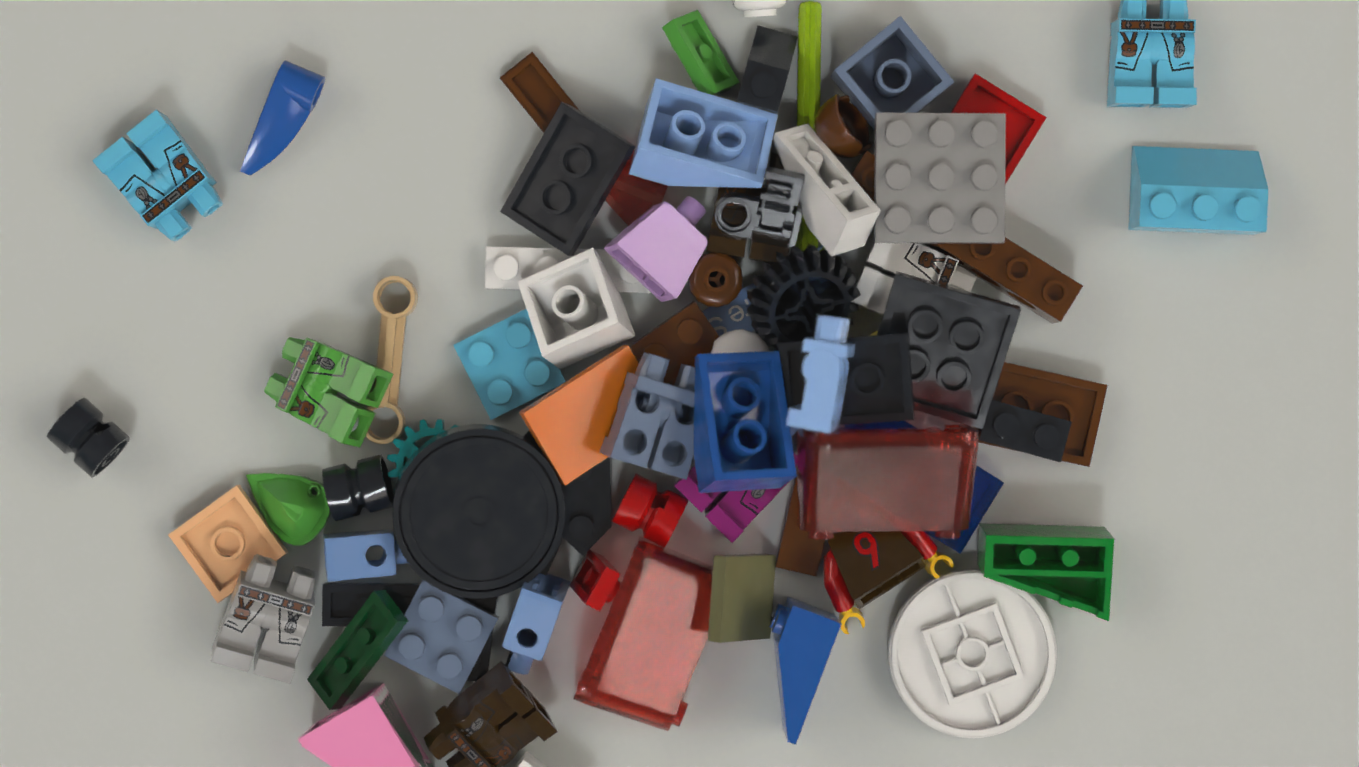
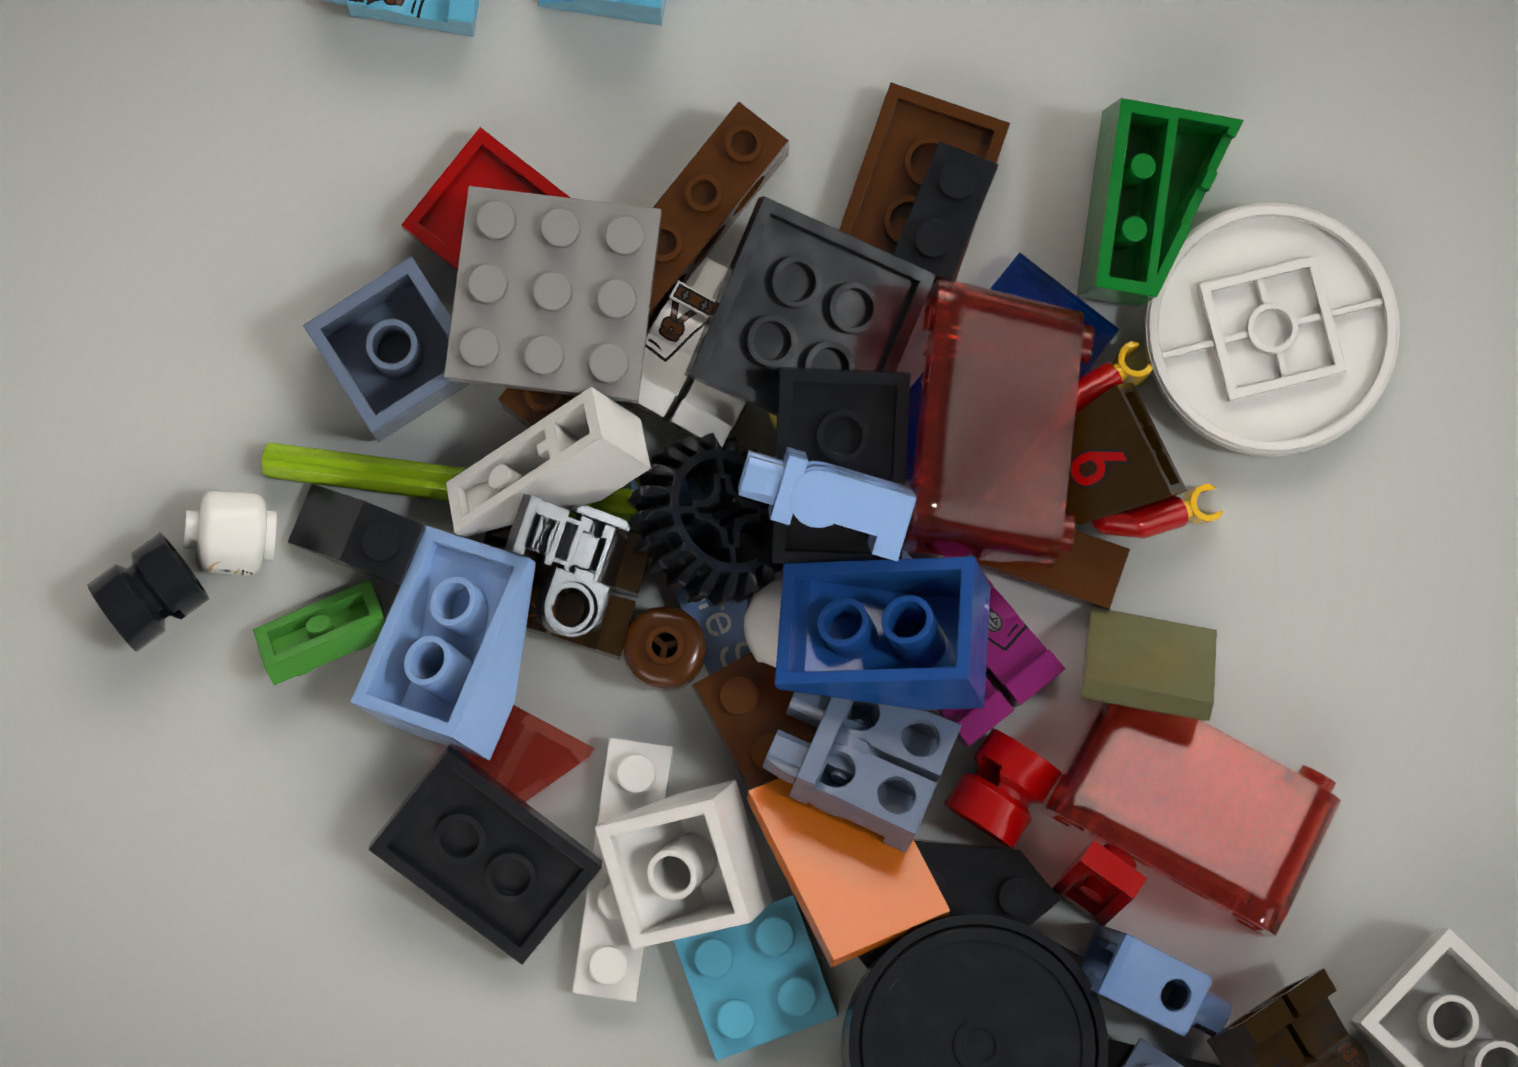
camera: 80 degrees left, 5 degrees down
reddish brown tile [500,52,581,133] -> none
lavender torso [604,196,708,302] -> none
blue slope [769,597,842,745] -> none
reddish brown hair [814,94,872,158] -> none

